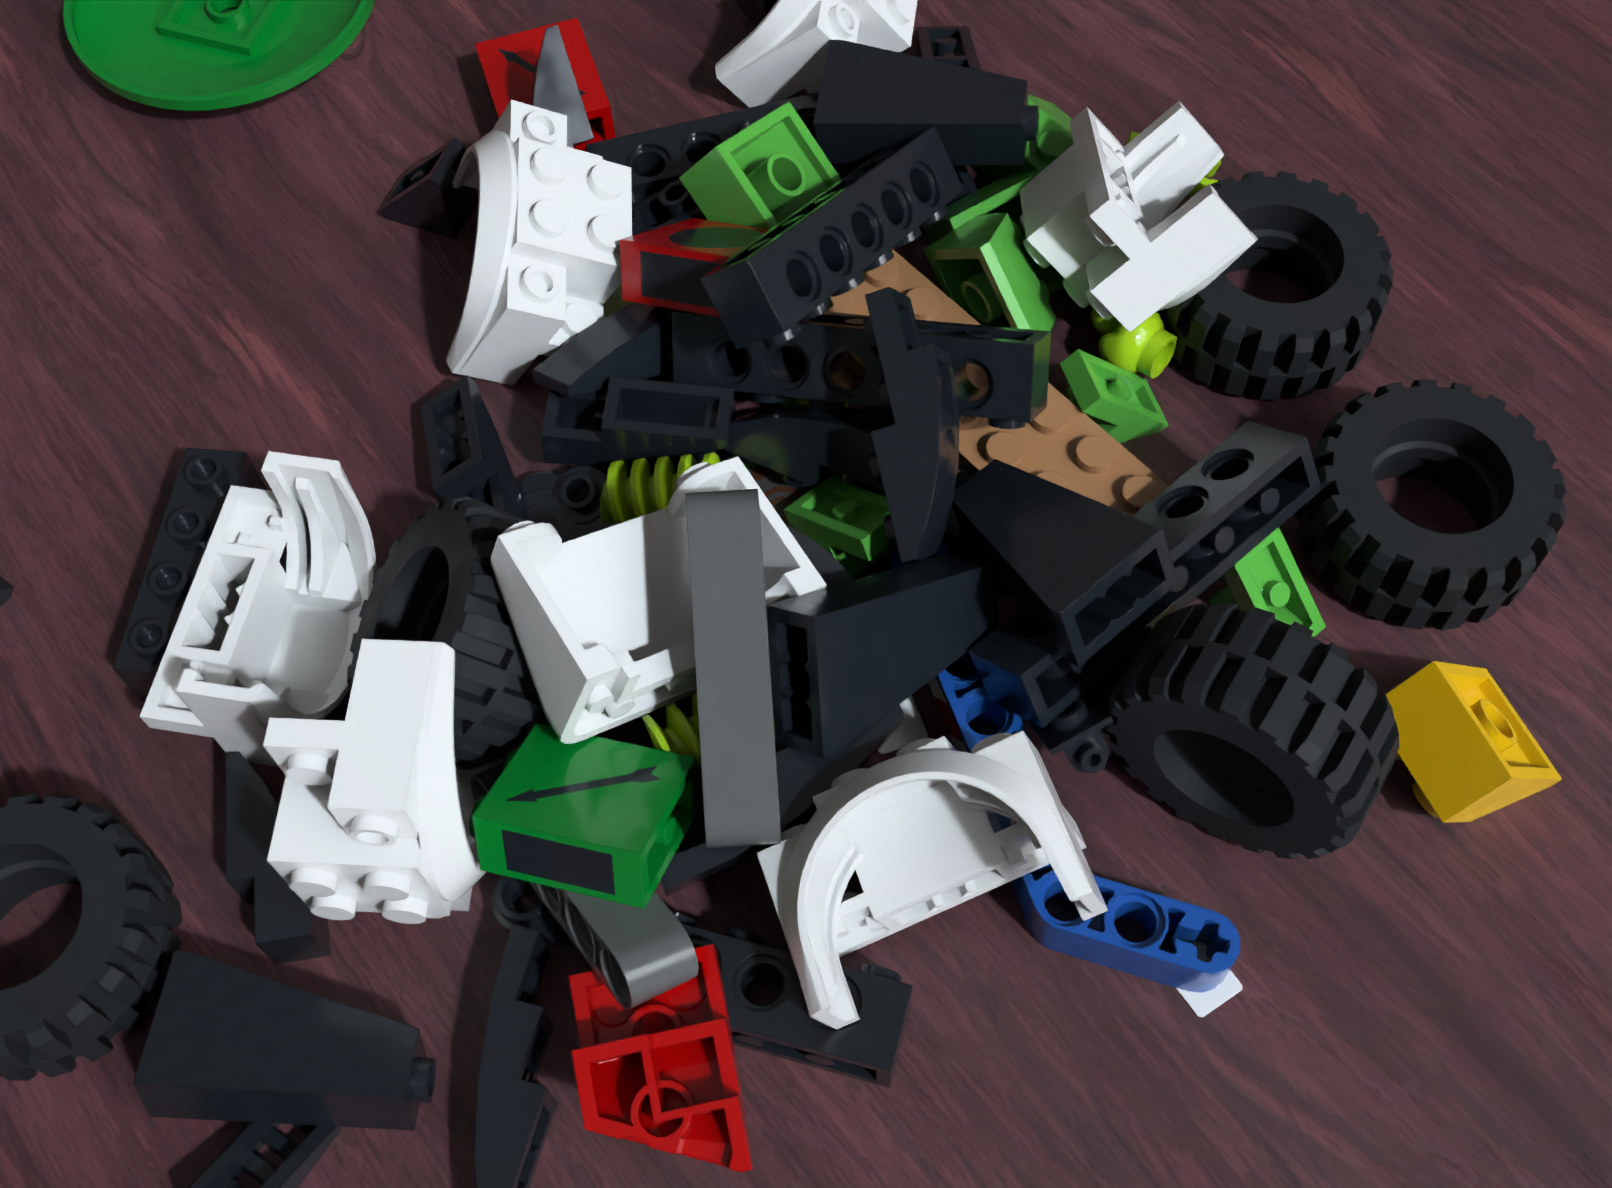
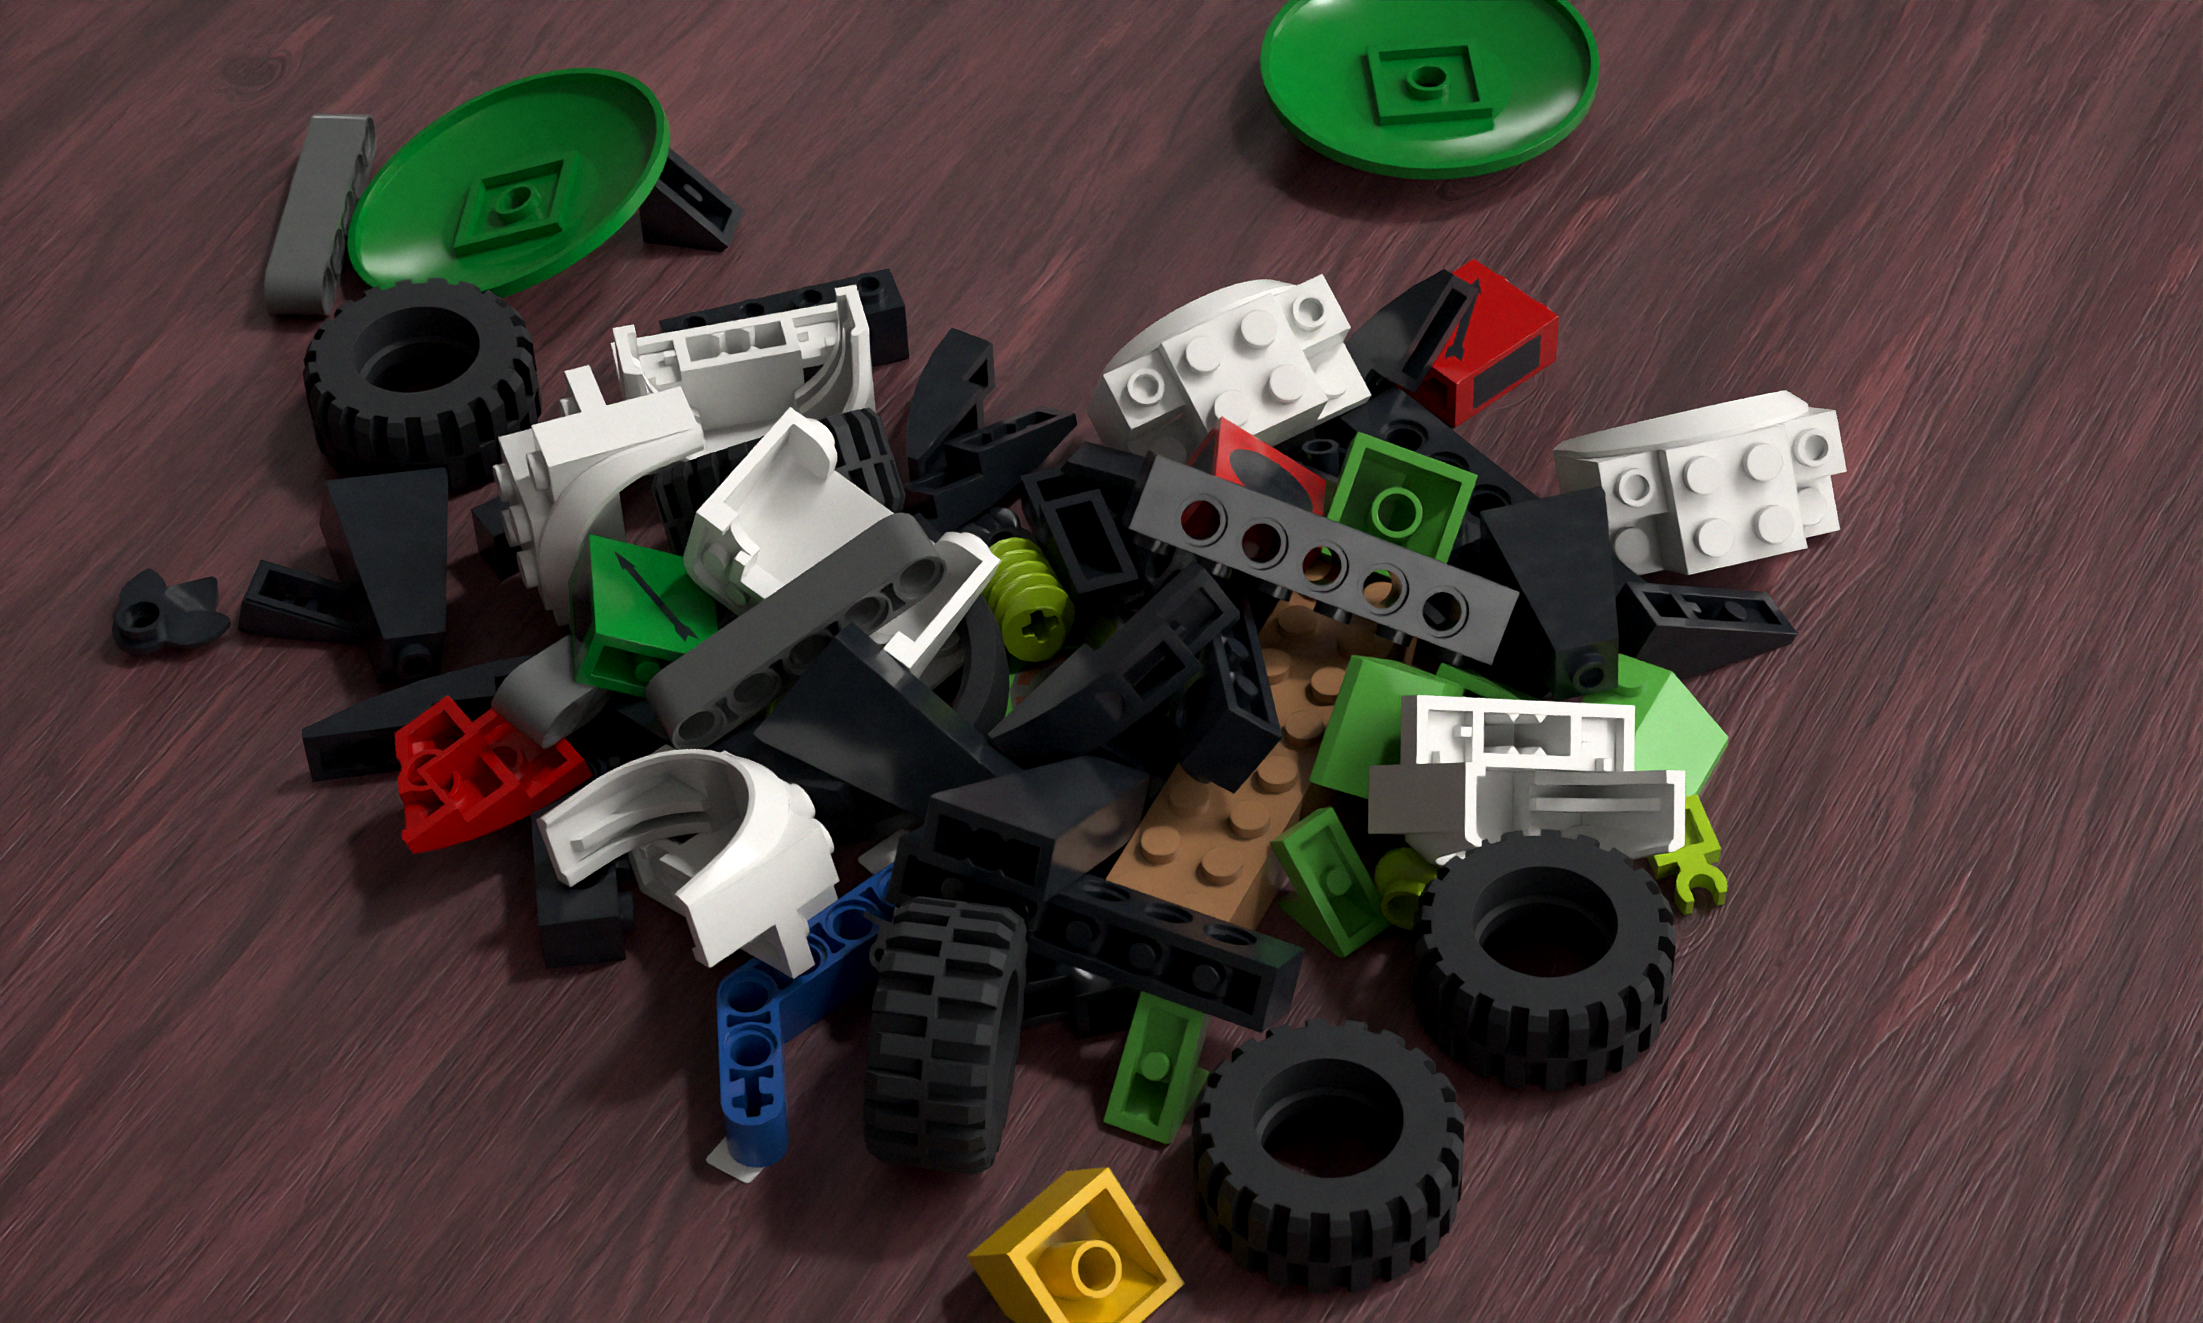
camera: 65 degrees right, 15 degrees down
none -> black slope [906,327,996,482]

